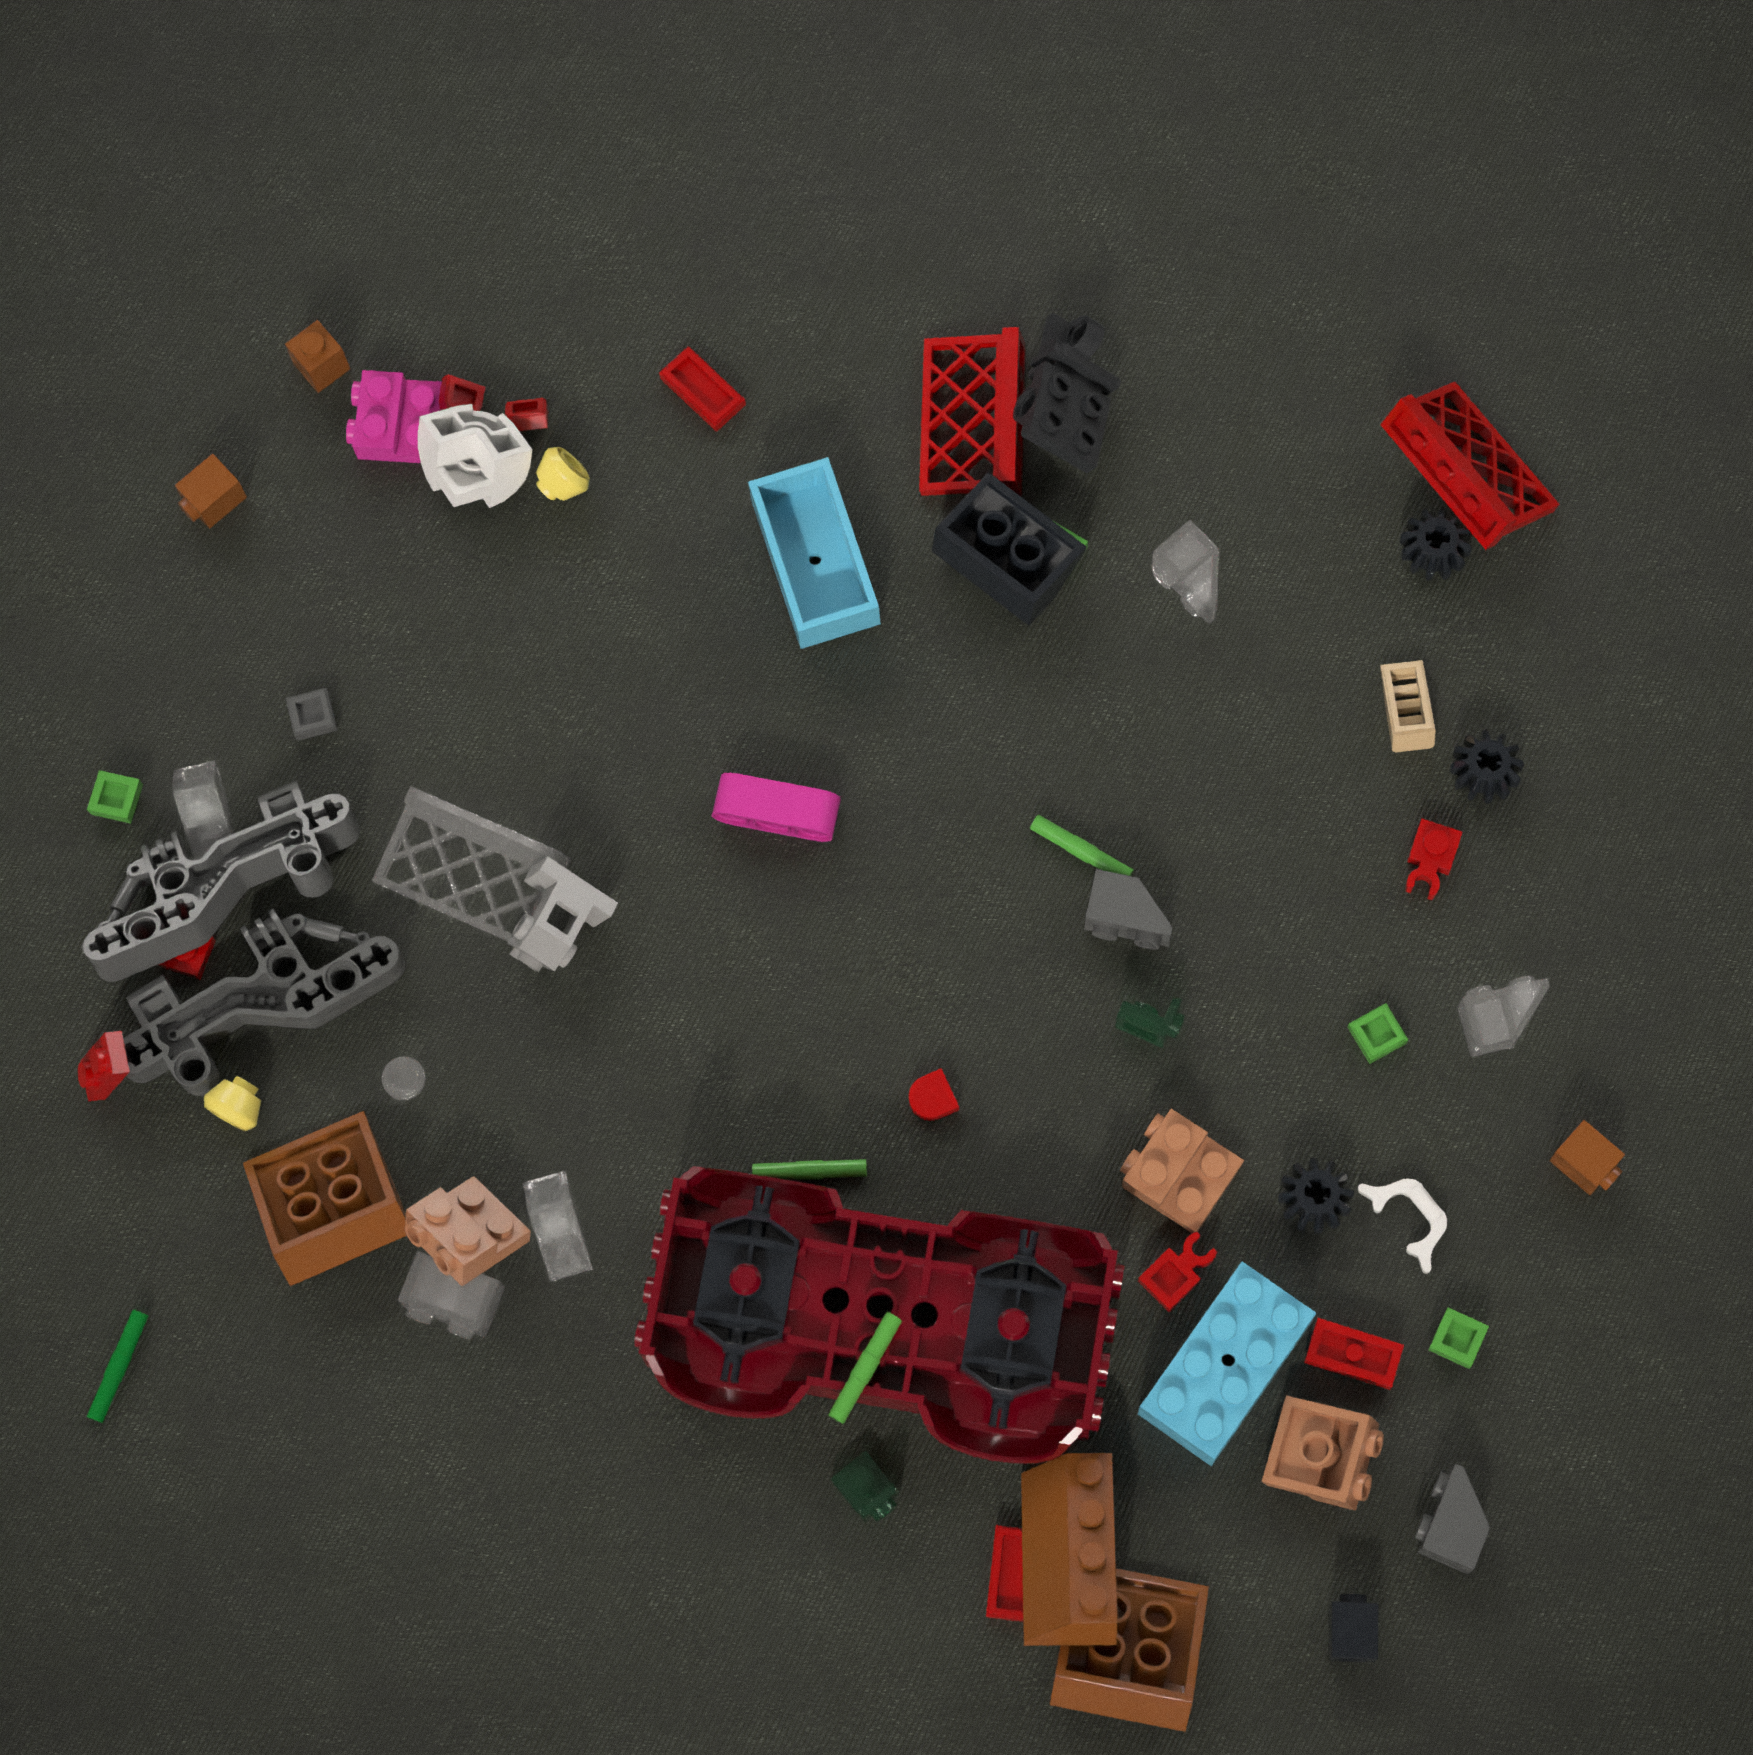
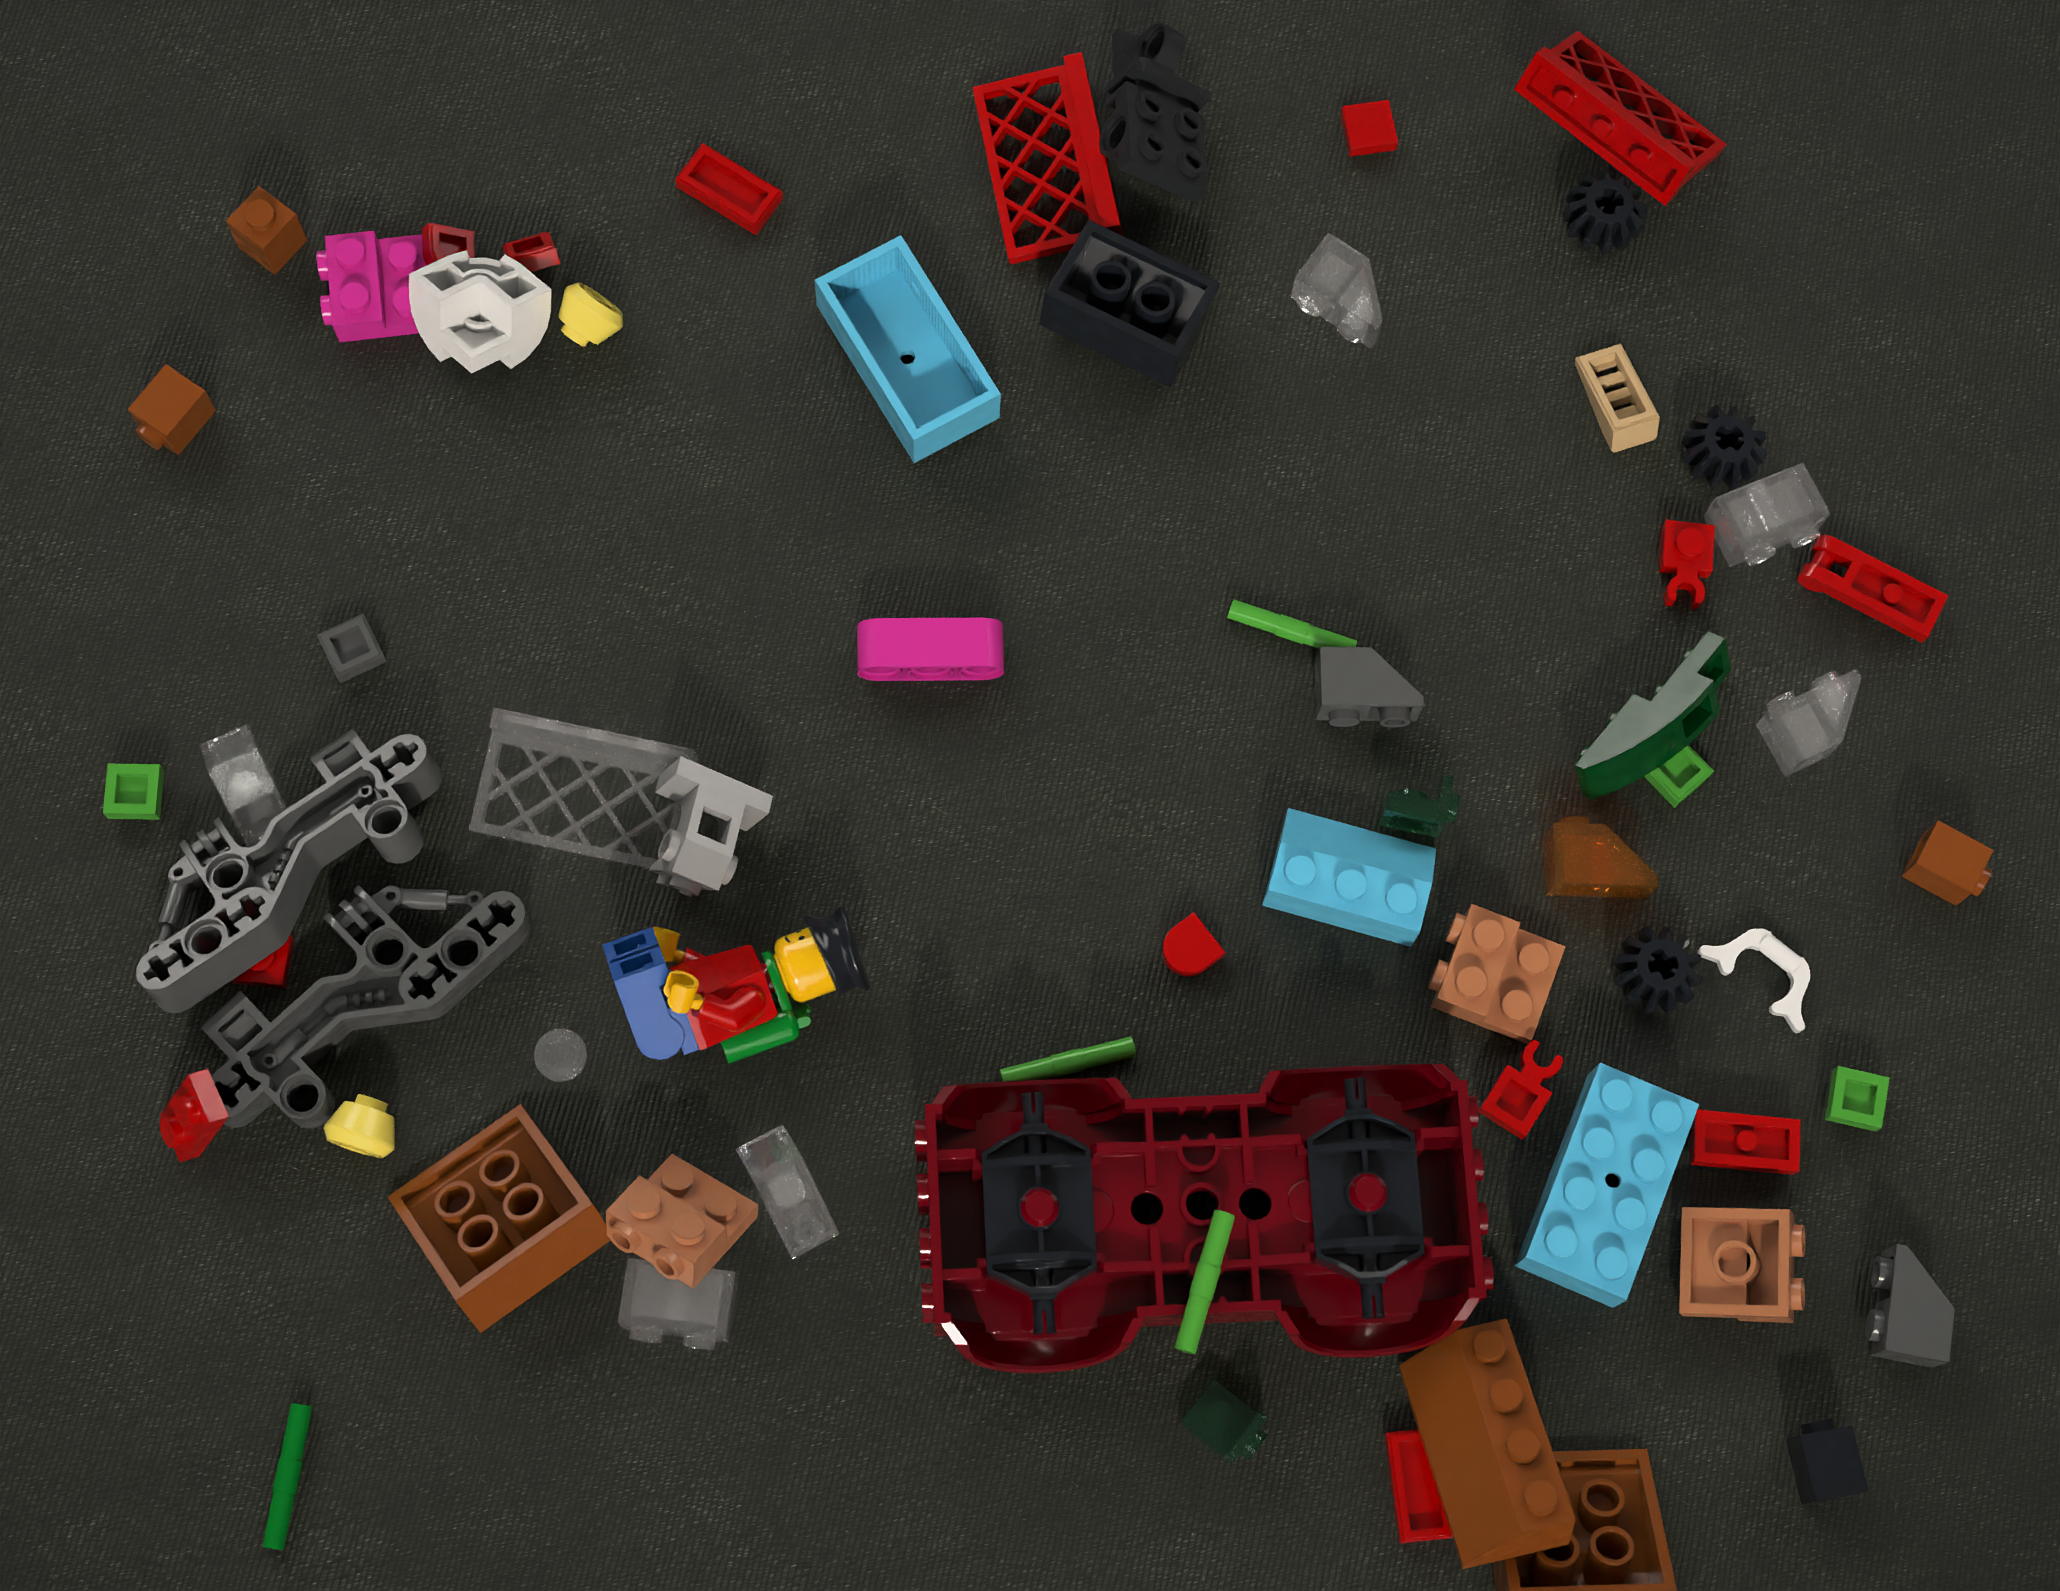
camera: 25 degrees left, 0 degrees up
none -> piece [602,905,870,1064]
none -> medium azure slope [1262,808,1436,947]
none -> red tile [1340,100,1398,157]
none -> clear orange slope [1544,816,1658,899]
none -> dark green slope [1575,631,1731,800]
none -> clear brick [1704,462,1831,567]
none -> red plate [1797,535,1949,643]

